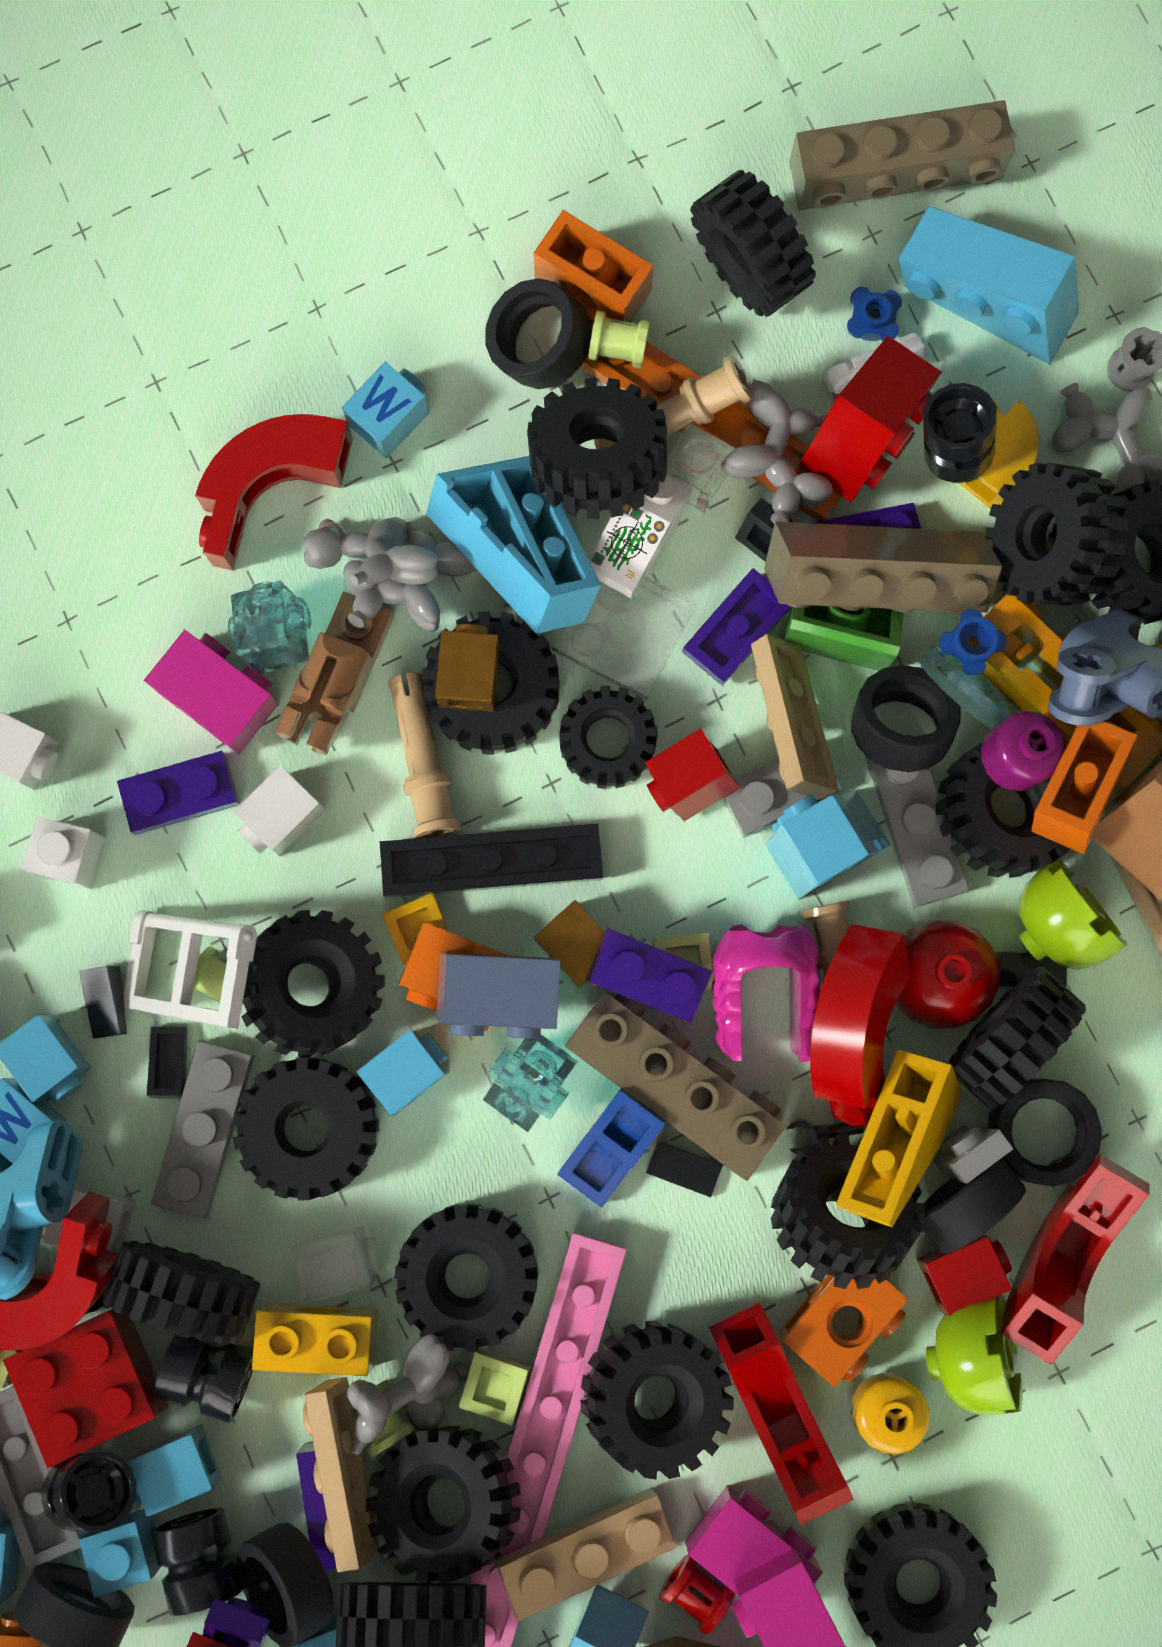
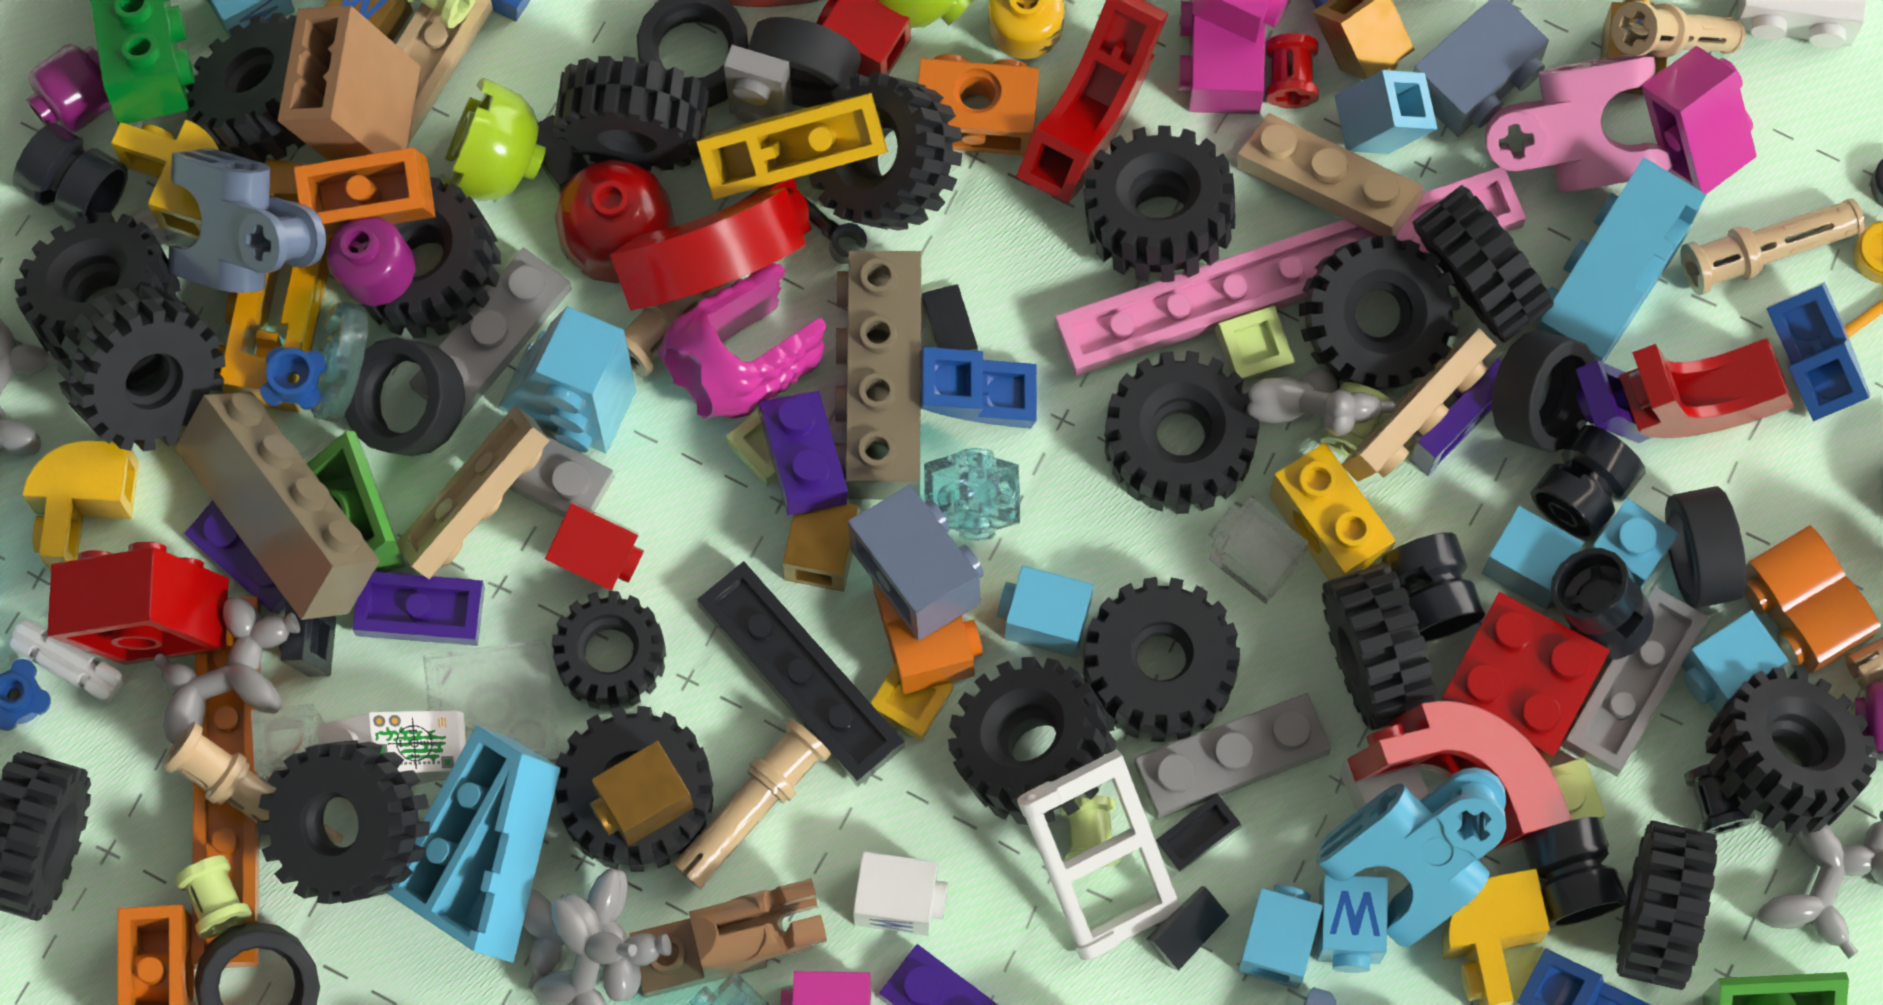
camera: 125 degrees left, 10 degrees down
black wheel [923,383,997,483] -> none

